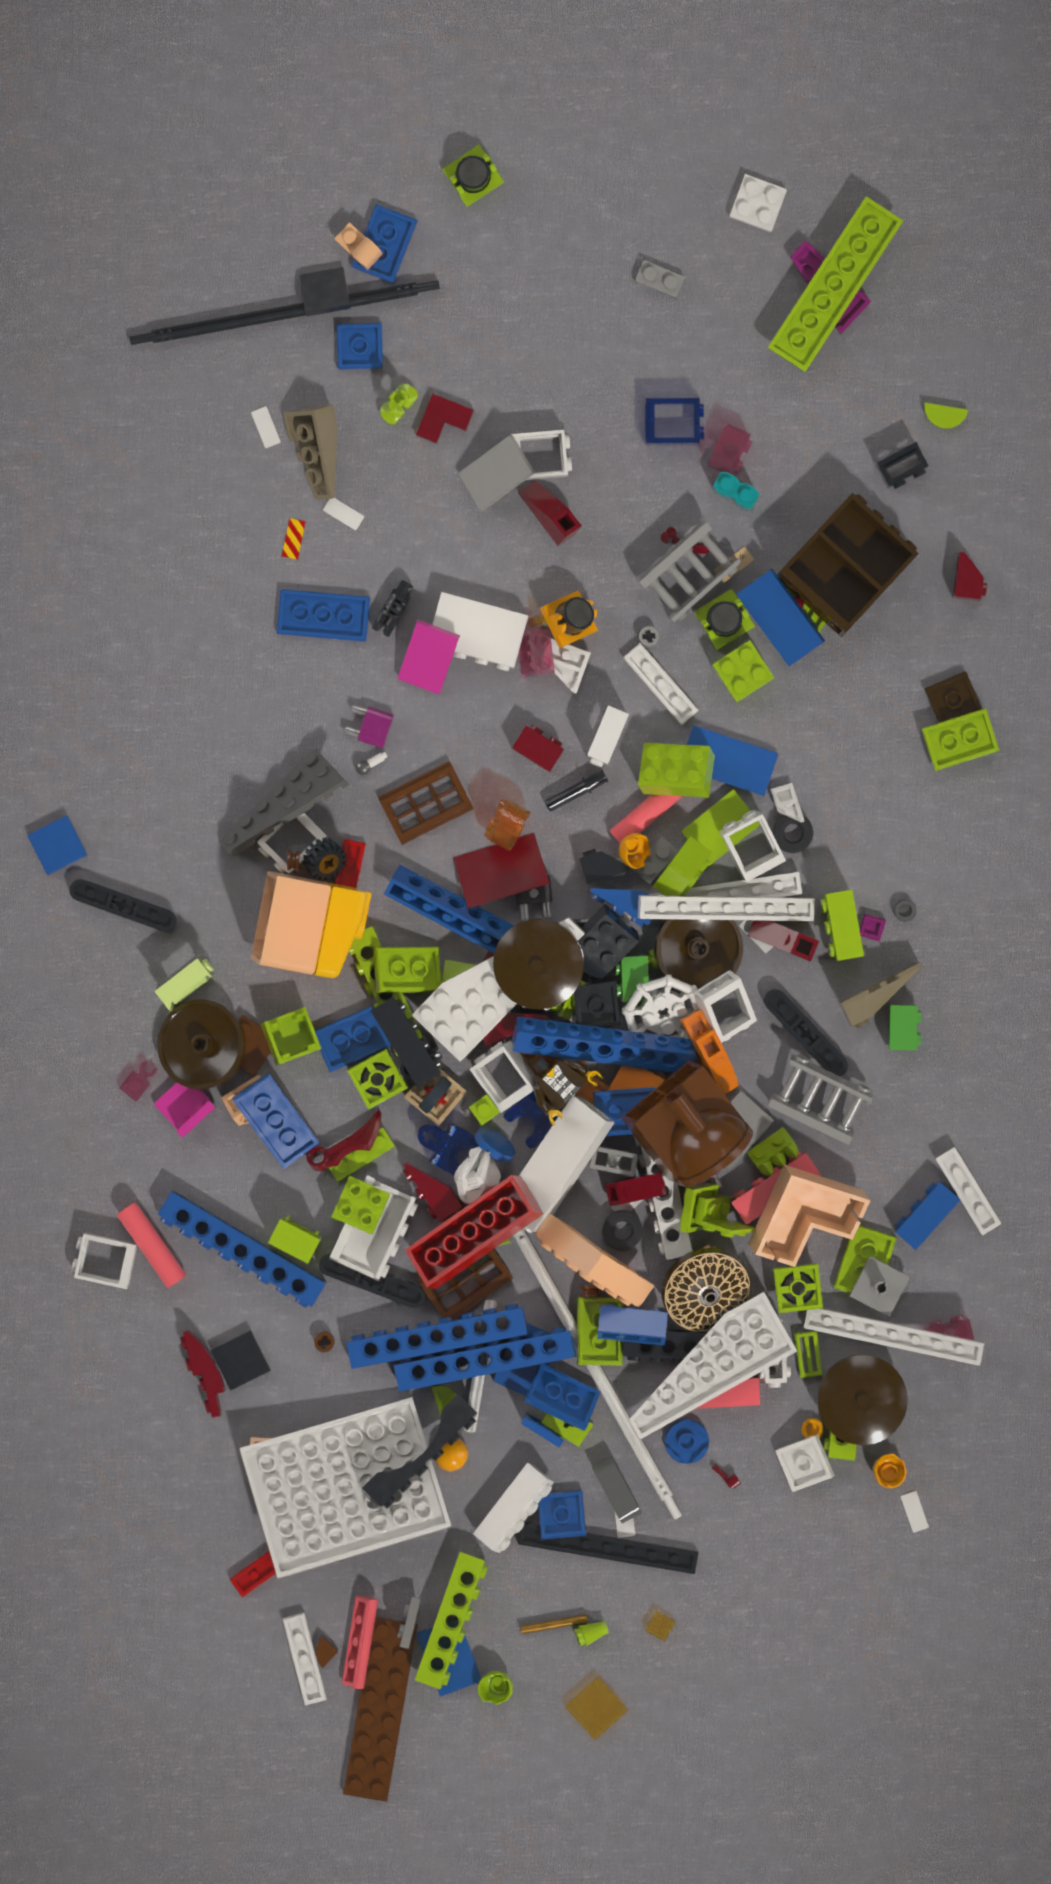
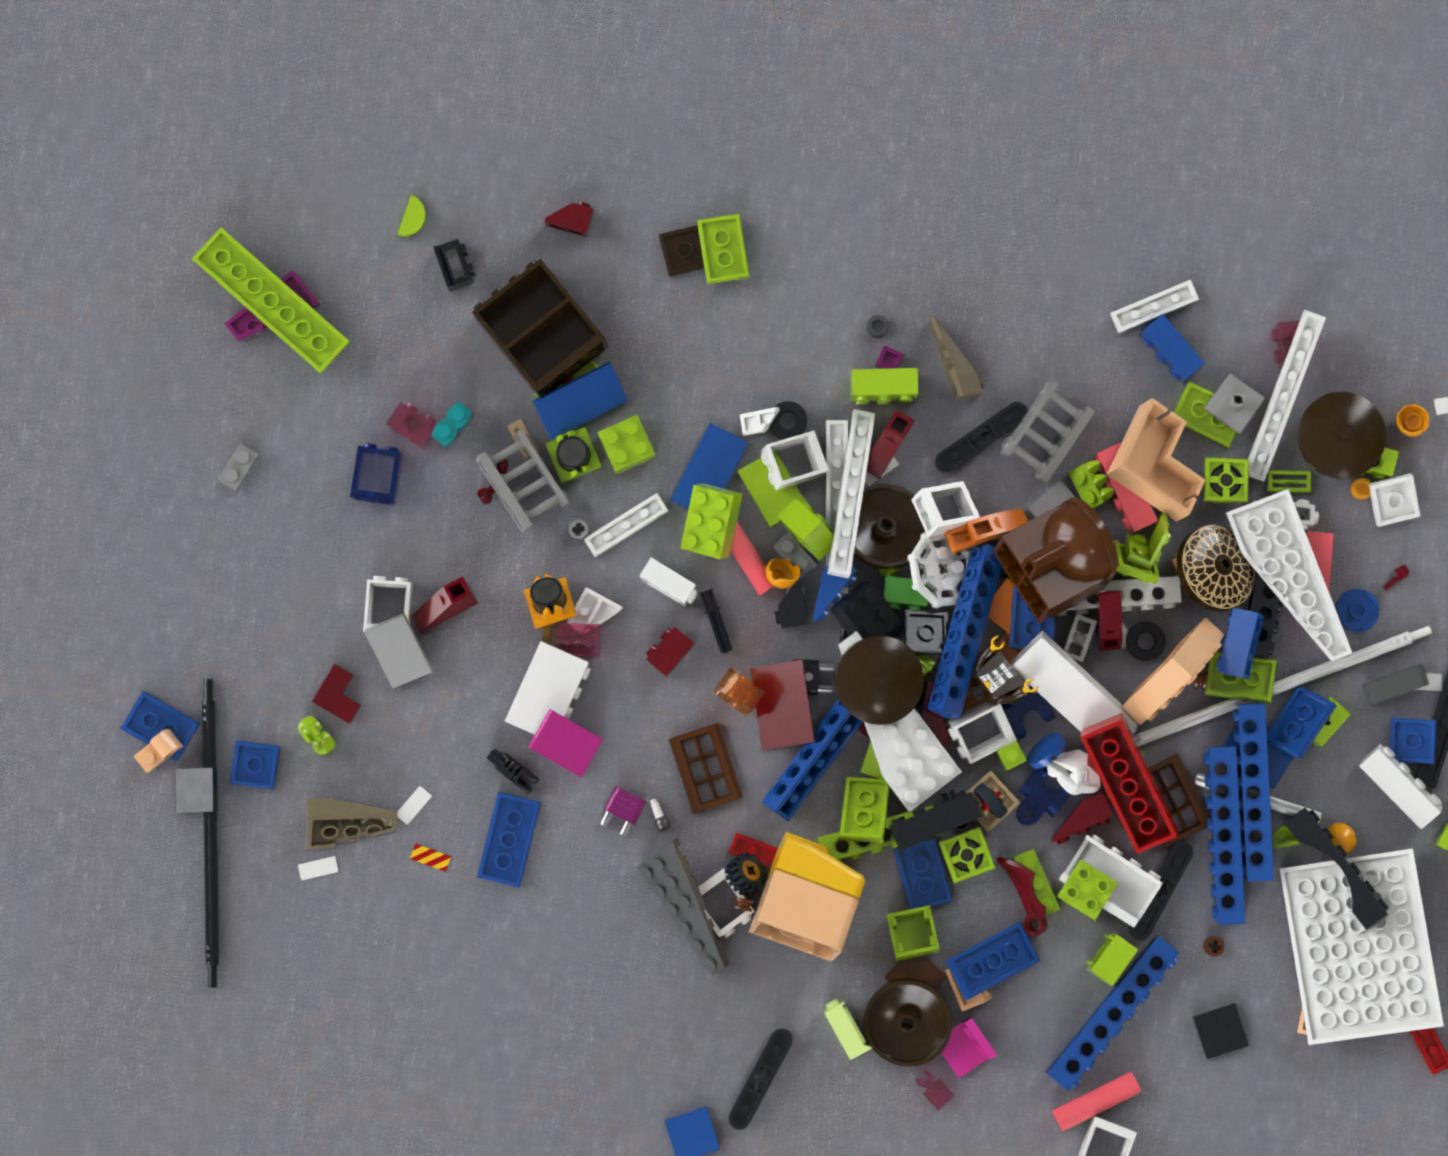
camera: 85 degrees left, 5 degrees down
dark red slope [180,1330,226,1418] -> none
piece [442,144,504,207] -> none
blue tile [521,1413,564,1448] -> none
white plate [729,174,787,233] -> none
bright green brick [888,1005,921,1051] -> none

